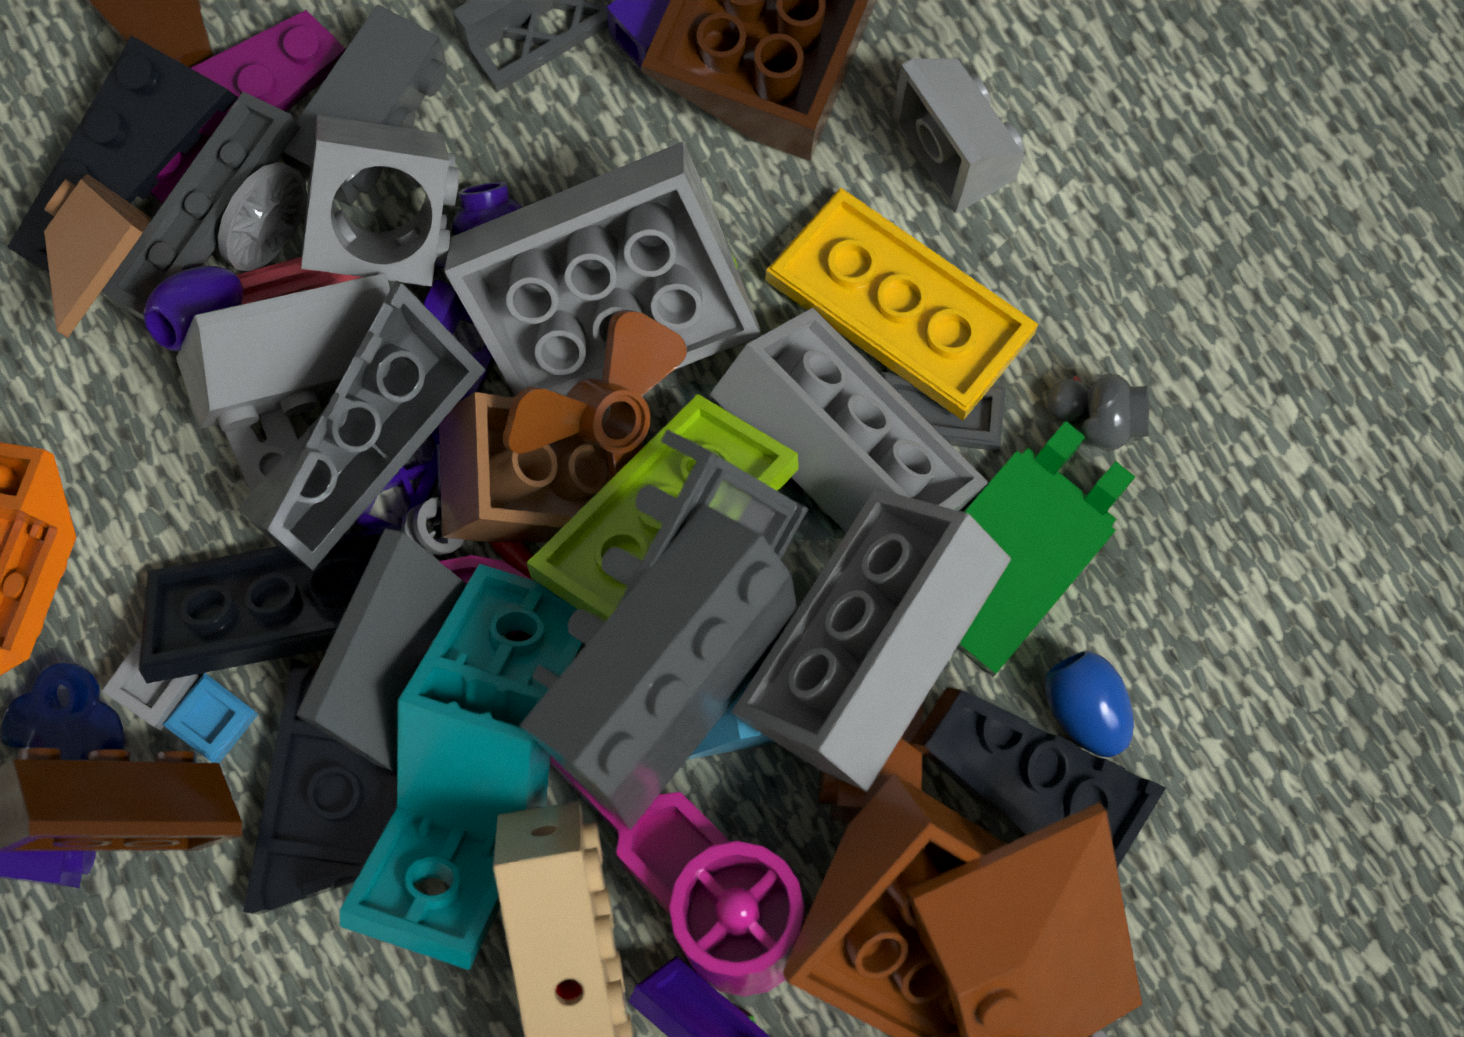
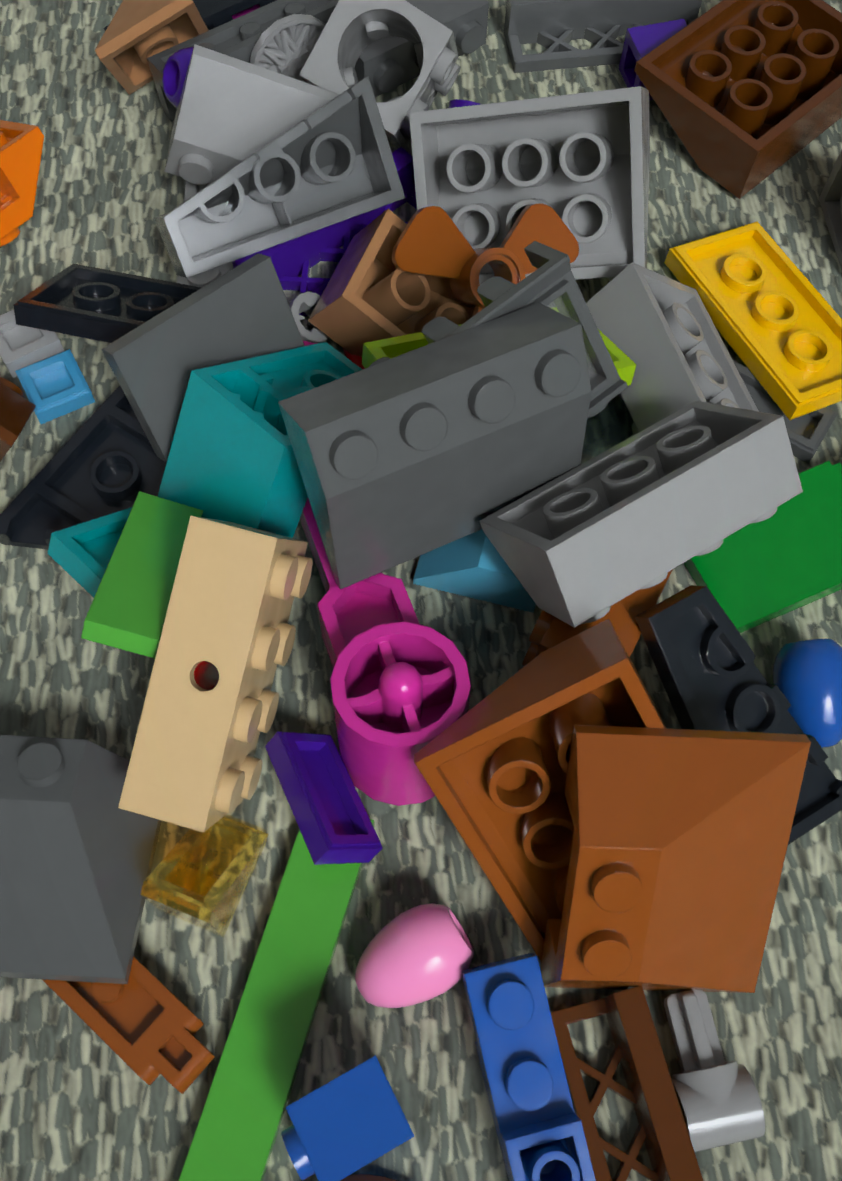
camera: 25 degrees right, 10 degrees down
none -> bright green tile [81,491,203,659]

